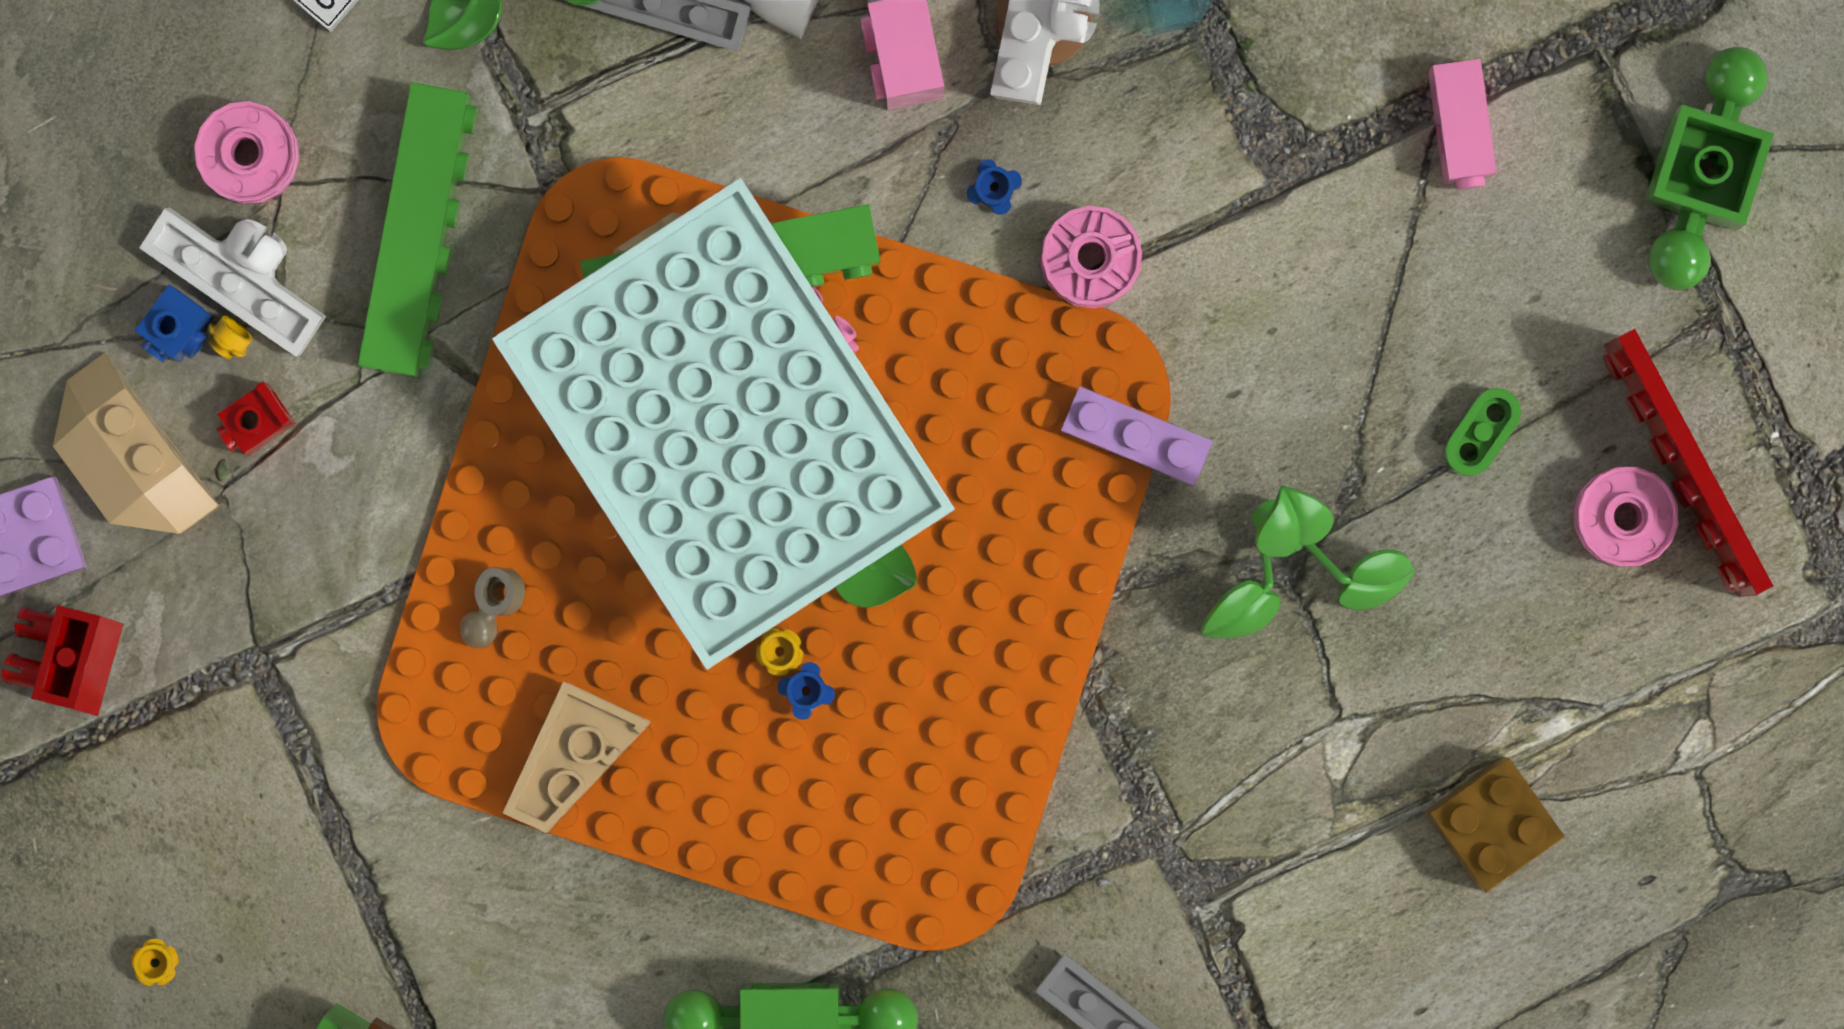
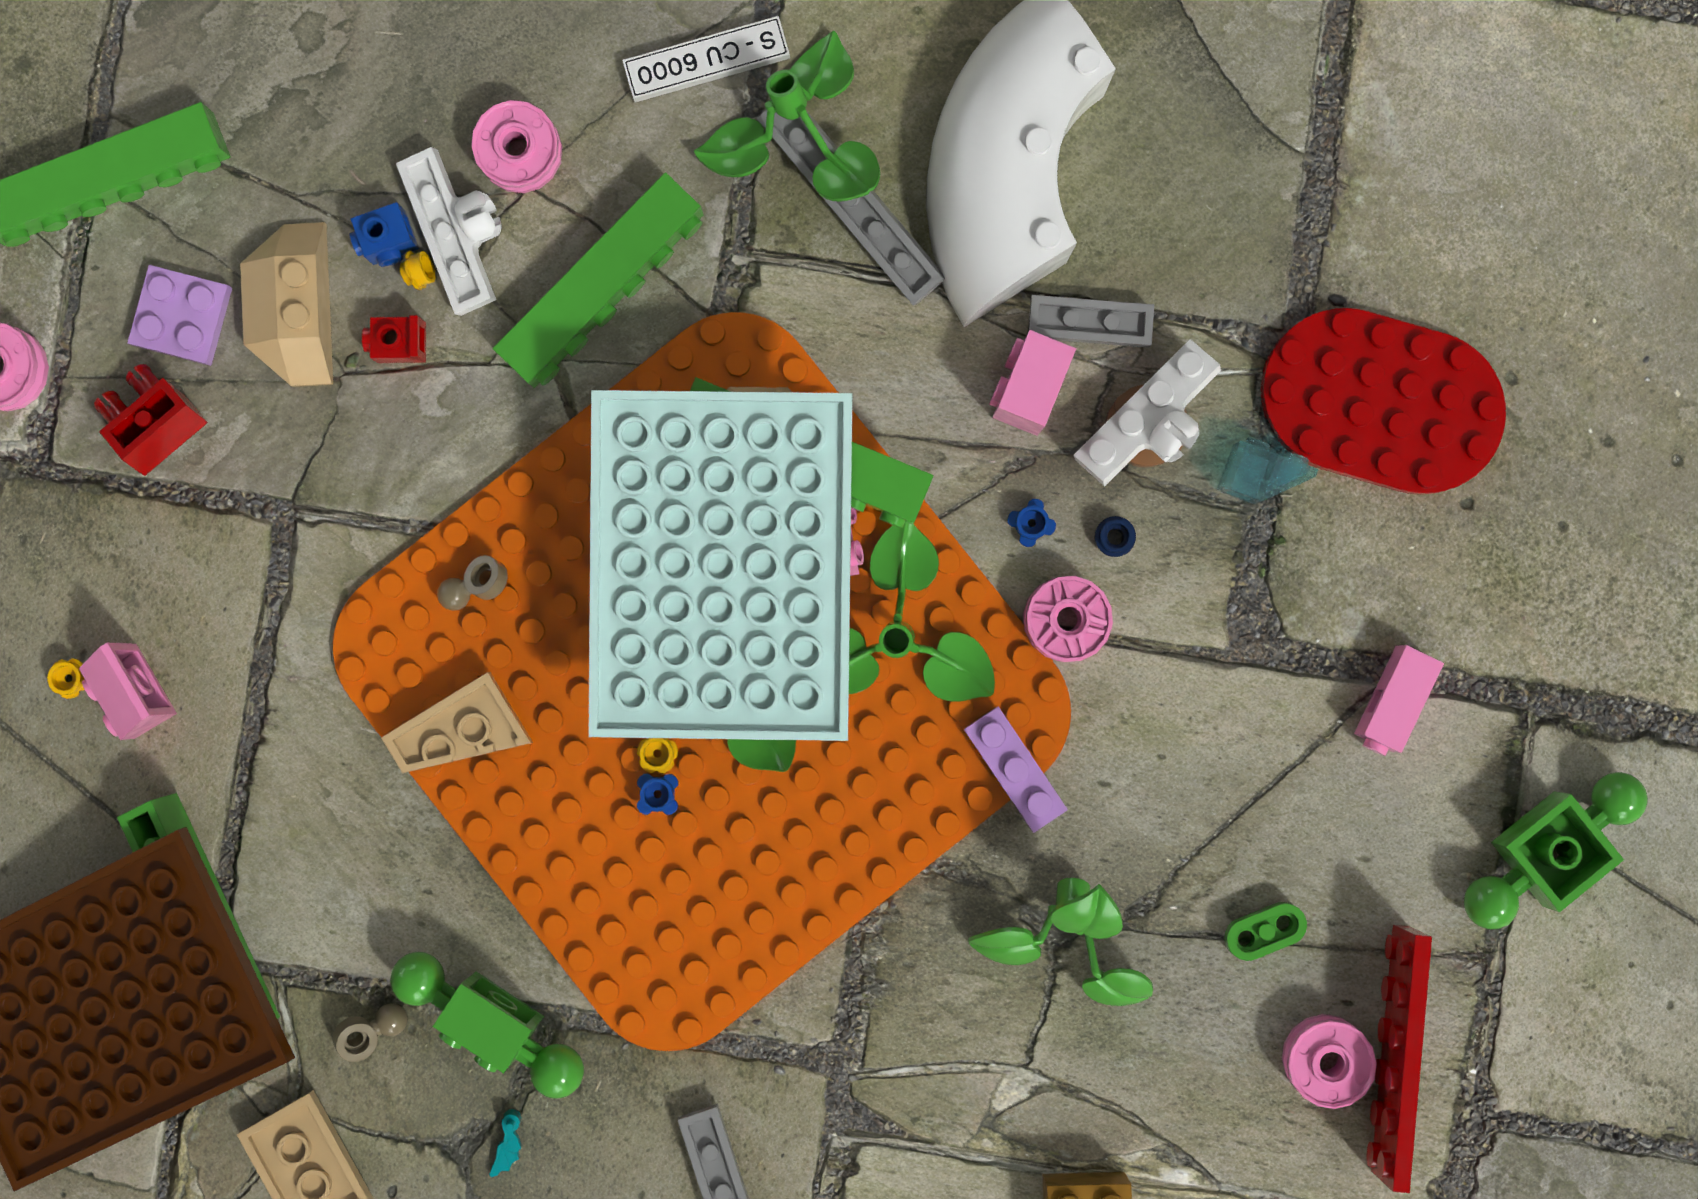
camera: 35 degrees right, 0 degrees up
none -> bright pink slope [79,642,177,740]
none -> bright green plant [849,522,995,702]
none -> dark blue plate [1094,516,1136,557]

